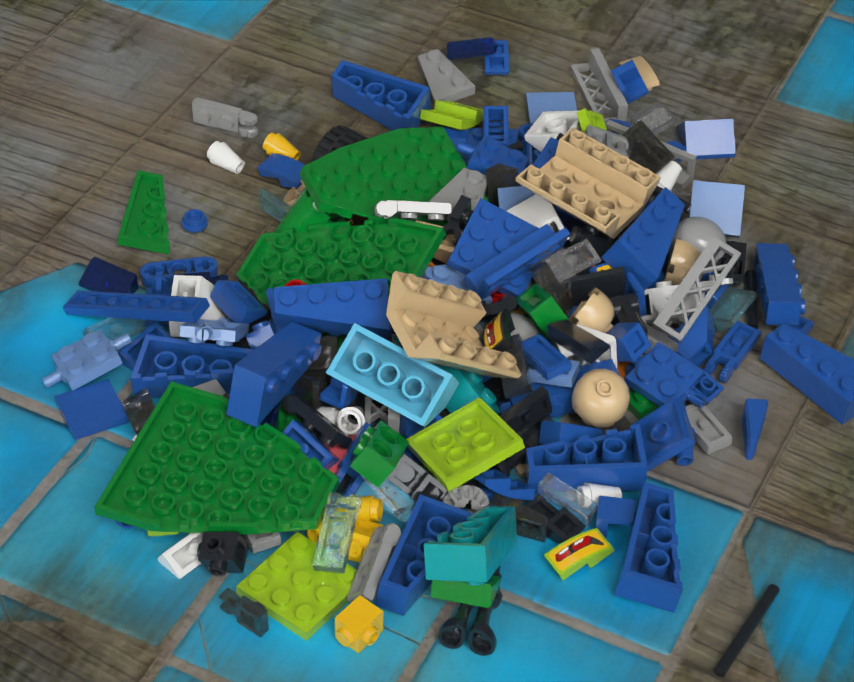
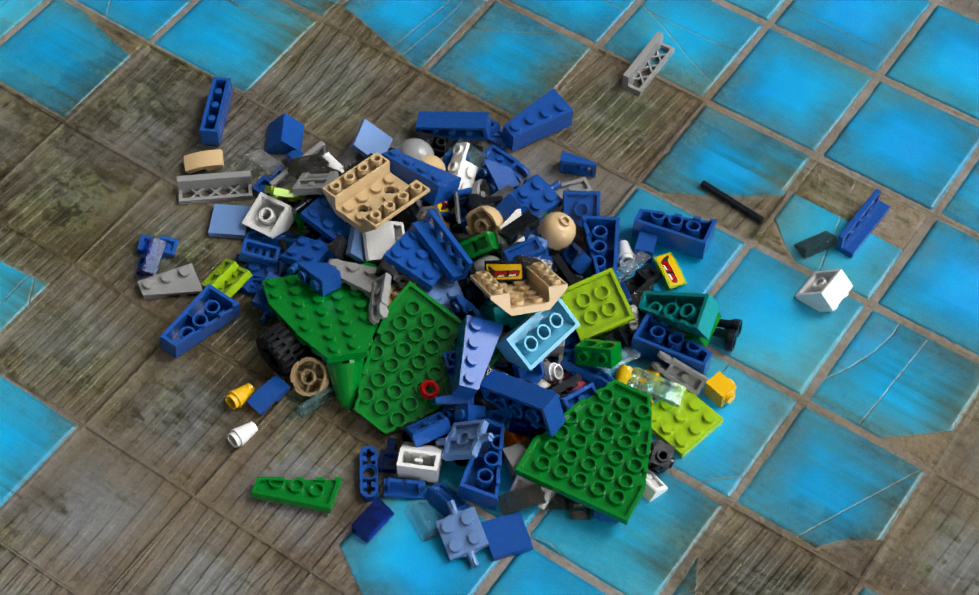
camera: 80 degrees left, 10 degrees up
blue tile [63,290,210,323] -> none
blue plate [182,209,208,233] -> none
light grey hinge [192,97,258,138] -> none
clear smoke plate [219,588,269,638] -> none
blue panel [611,60,649,104] -> none
light grey fence [652,236,741,343] -> none
none -> blue brick [199,77,233,146]
none -> blue slope [298,262,341,296]

